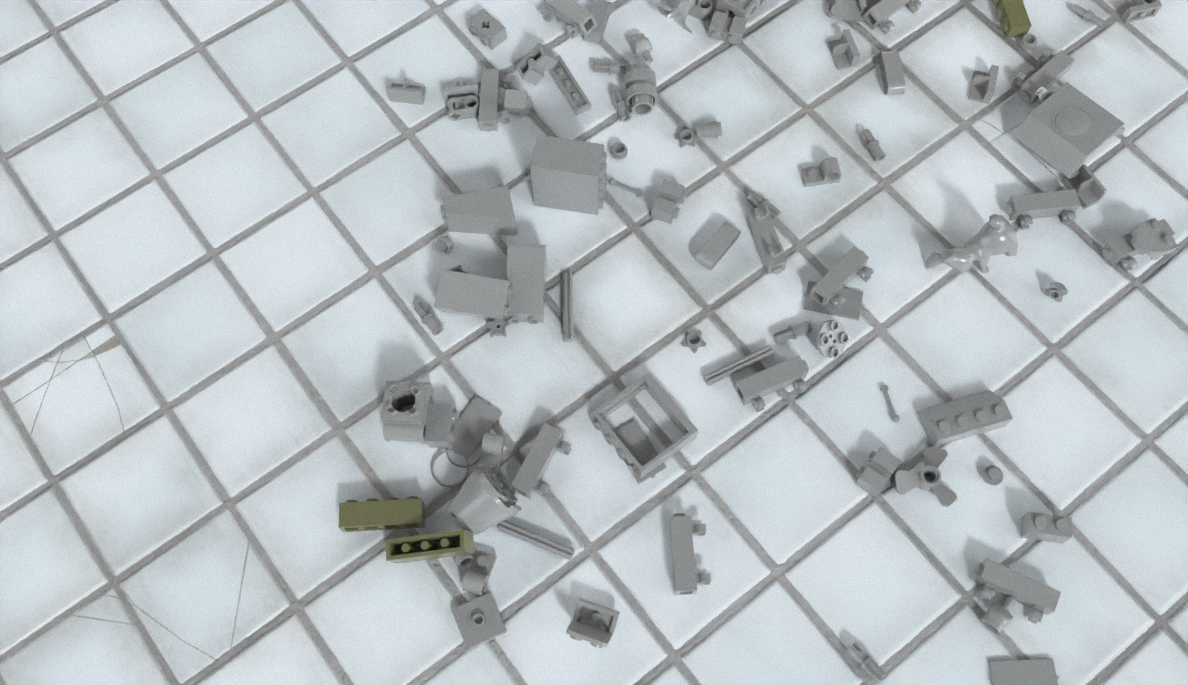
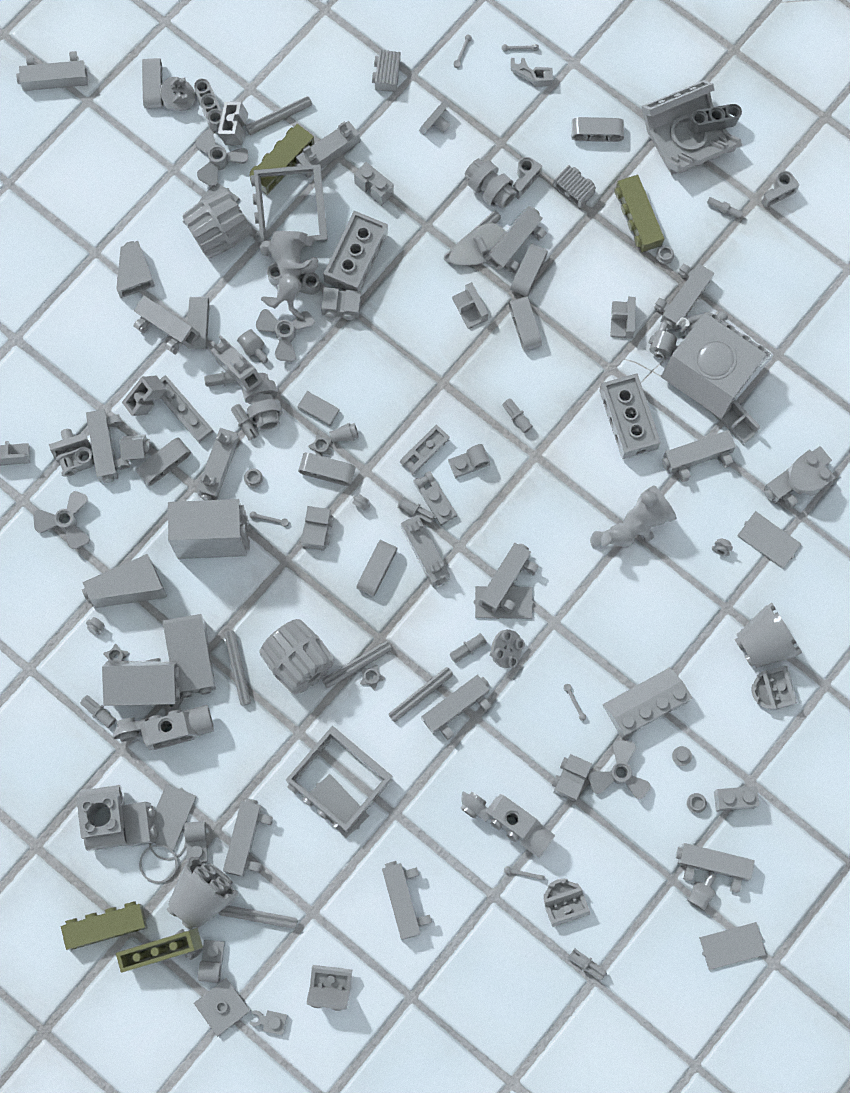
camera: 15 degrees left, 10 degrees up
light grey brick [468,9,507,50] -> none
none -> light grey piece [33,491,90,549]
none -> light grey brick [113,705,214,750]
none -> light grey beam [136,437,191,486]
none -> light grey brick [197,428,240,500]
none -> light grey brick [211,335,263,392]
none -> light grey plate [250,1010,287,1035]
none -> light grey piece [256,309,315,362]
none -> light grey wheel [259,619,334,695]
none -> light grey tile [298,391,340,426]
none -> light grey beam [298,452,356,486]
none -> light grey axle [322,641,392,688]
none -> light grey plate [352,494,371,511]
none -> light grey plate [400,424,450,475]
none -> light grey plate [413,471,457,526]
none -> light grey brick [460,791,555,858]
none -> light grey hinge [504,866,545,880]
none -> light grey beam [510,243,548,297]
none -> light grey slope [544,878,590,927]
none -> light grey brick [599,373,661,459]
none -> light grey piece [648,321,678,359]
none -> light grey plate [687,793,707,813]
none -> light grey cone [734,603,802,668]
none -> light grey piece [737,511,801,569]
none -> light grey slope [751,666,798,710]

